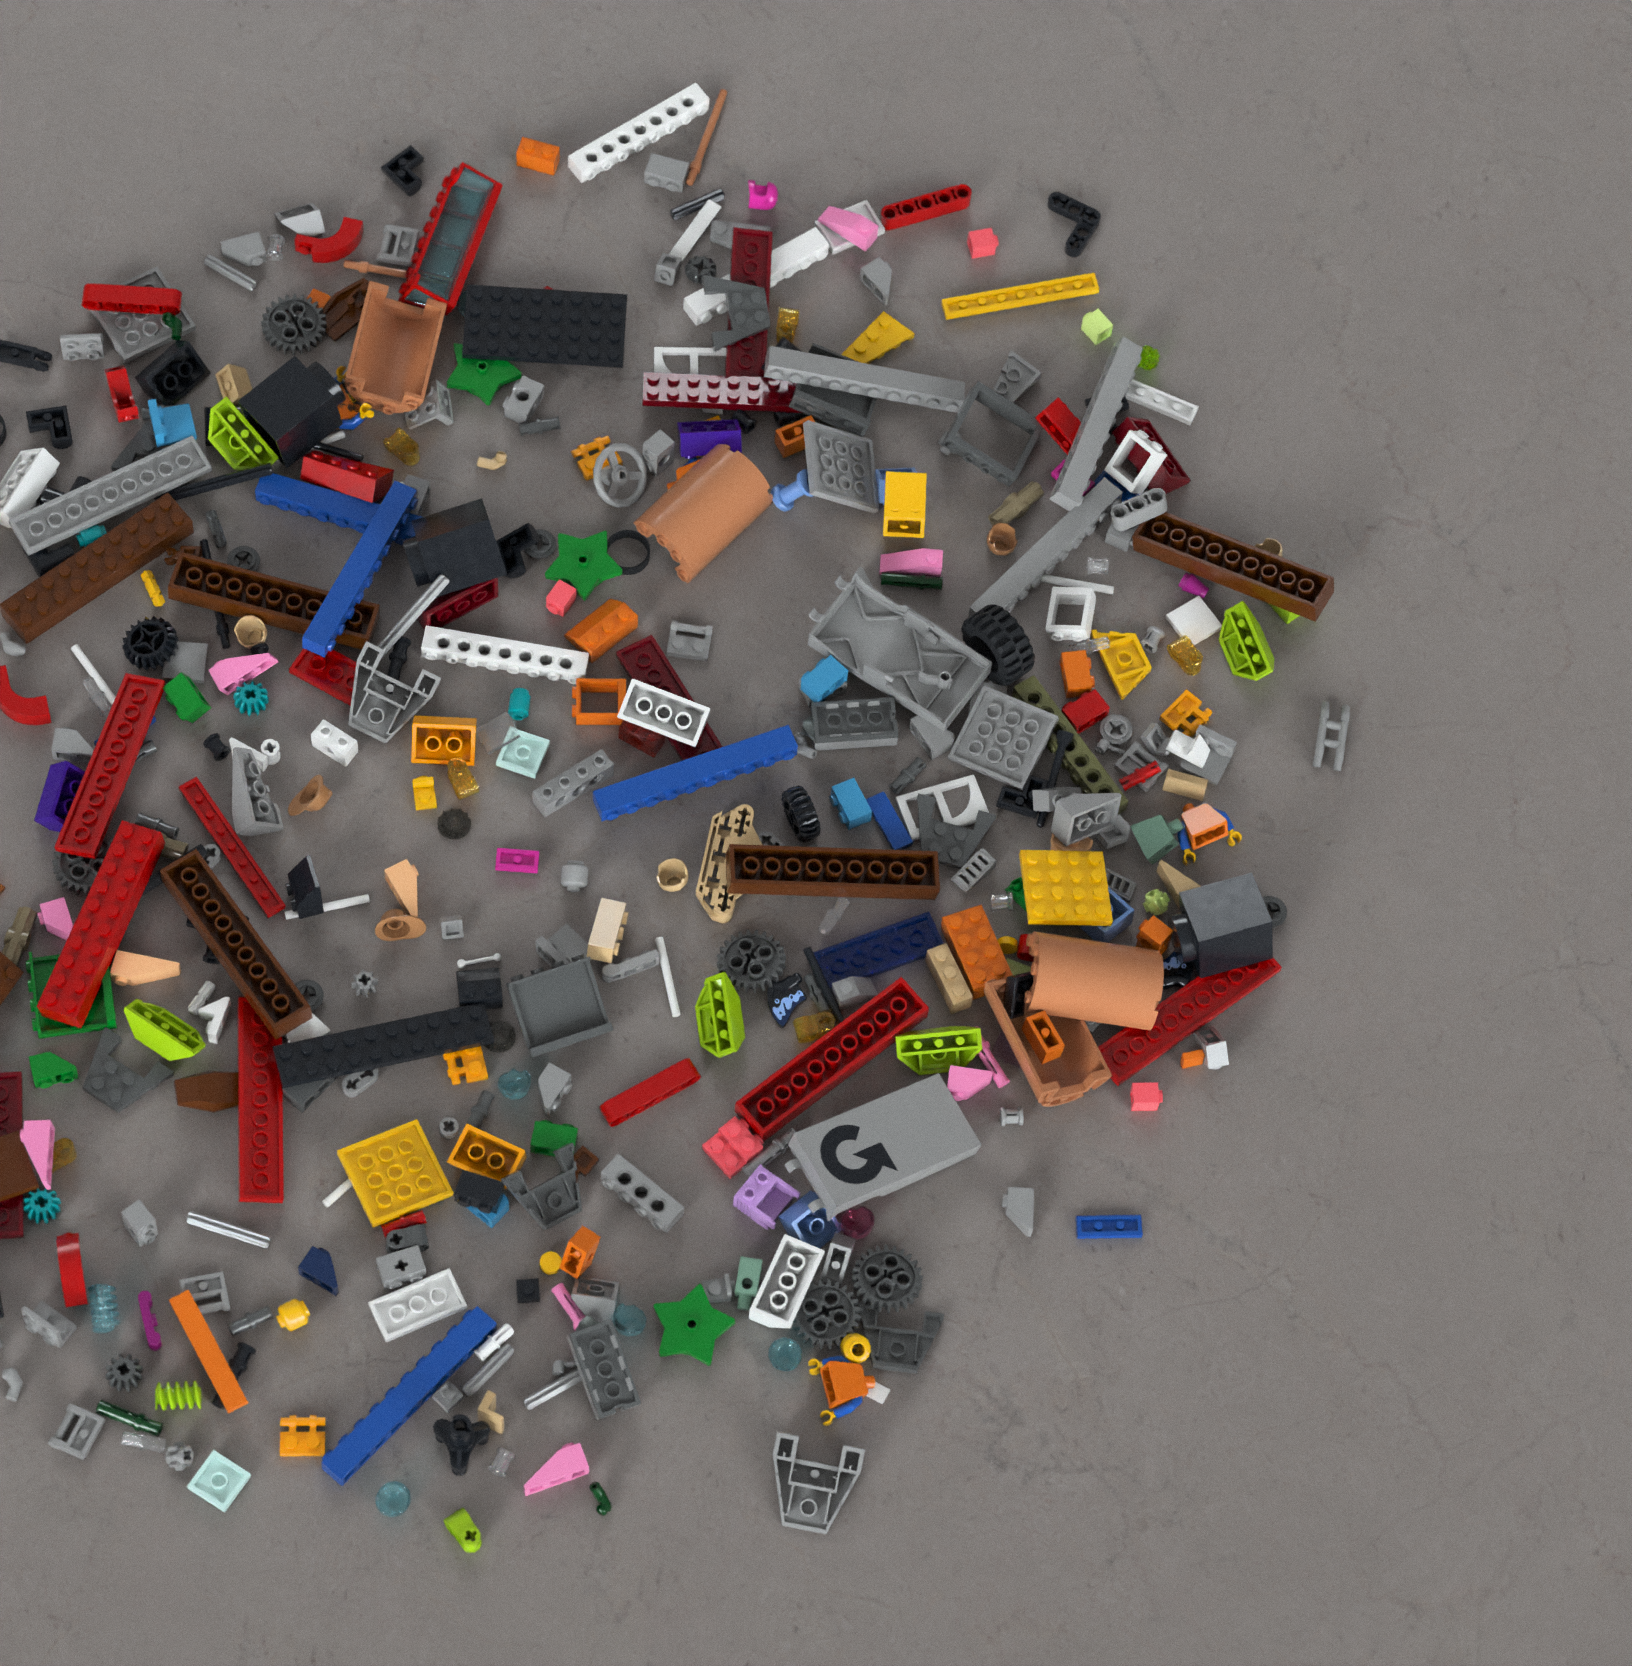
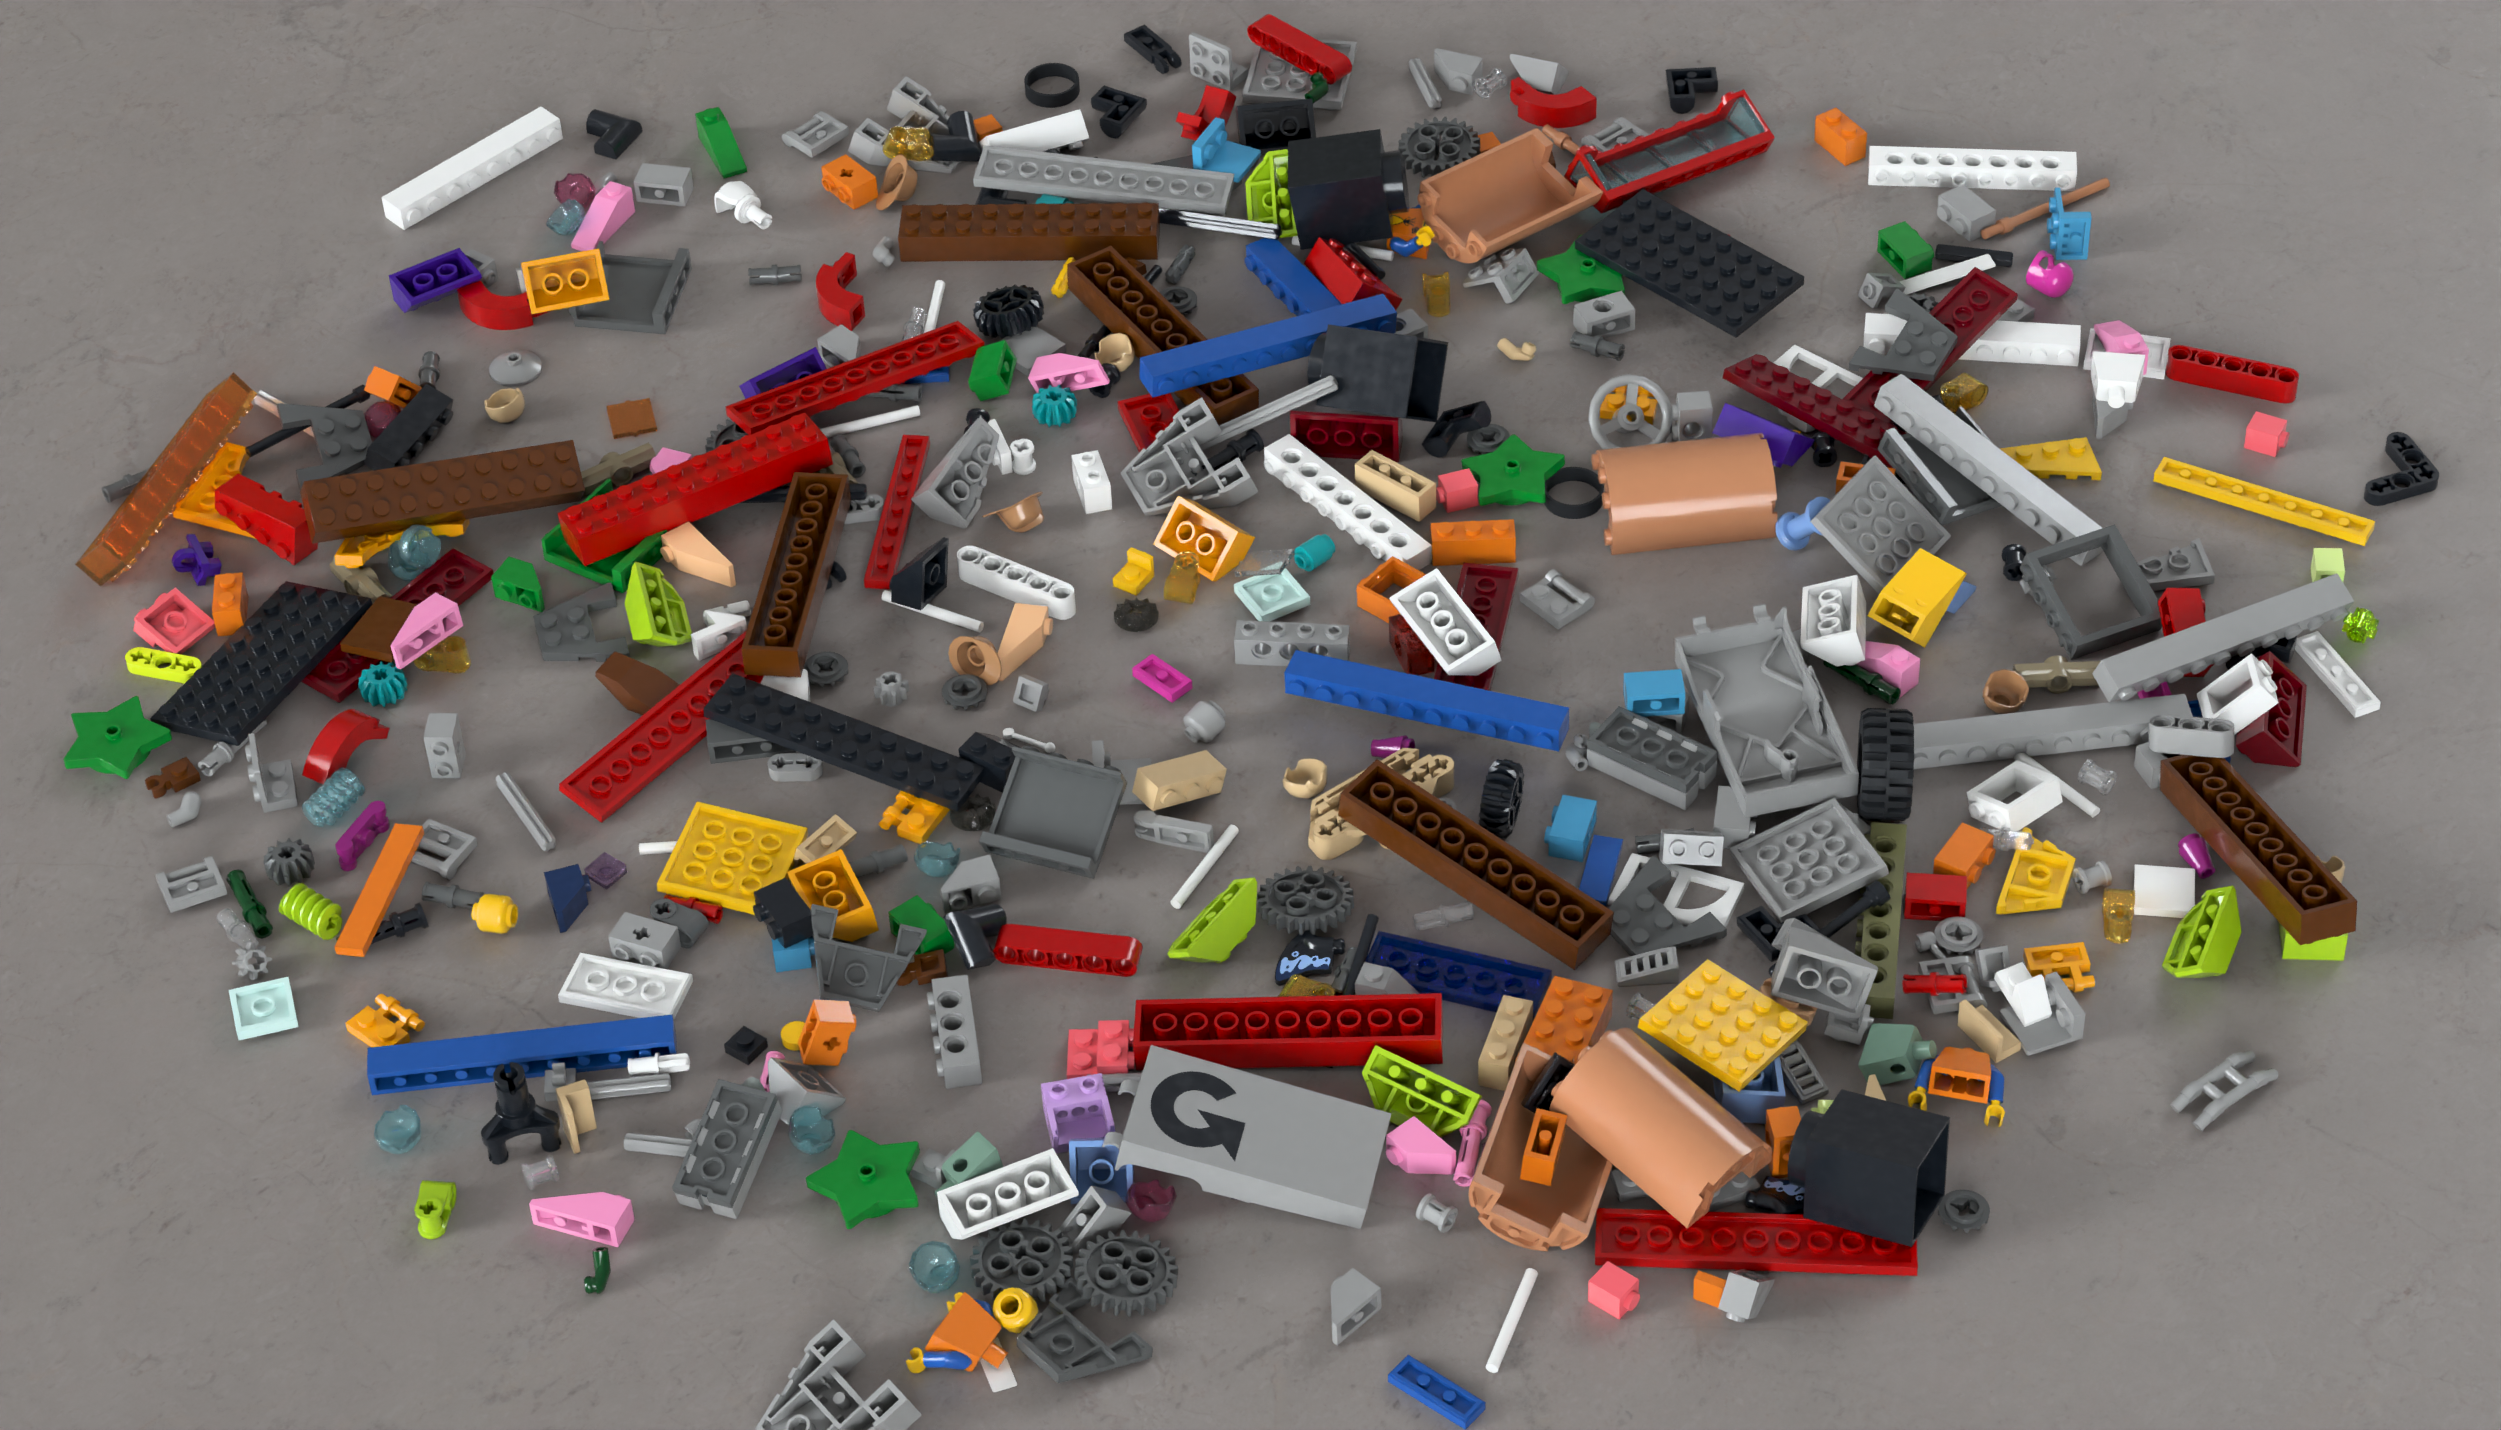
camera: 50 degrees right, 20 degrees down
none -> clear purple plate [584,852,627,889]
none -> tan panel [794,814,857,868]
none -> white bar [820,405,920,438]
none -> dark grey gear [942,674,988,710]
none -> black brick [943,904,1007,970]
none -> white beam [957,545,1076,620]
none -> tan brick [1355,450,1436,522]
none -> magenta cone [1371,735,1415,758]
none -> white bar [1486,1268,1538,1373]
none -> brick [1659,829,1724,866]
none -> white slope [1800,575,1866,667]
none -> green brick [1877,221,1934,280]
none -> black bush [2001,544,2027,581]
none -> dark azure bracket [2047,187,2092,260]
none -> white torso [2091,351,2145,408]

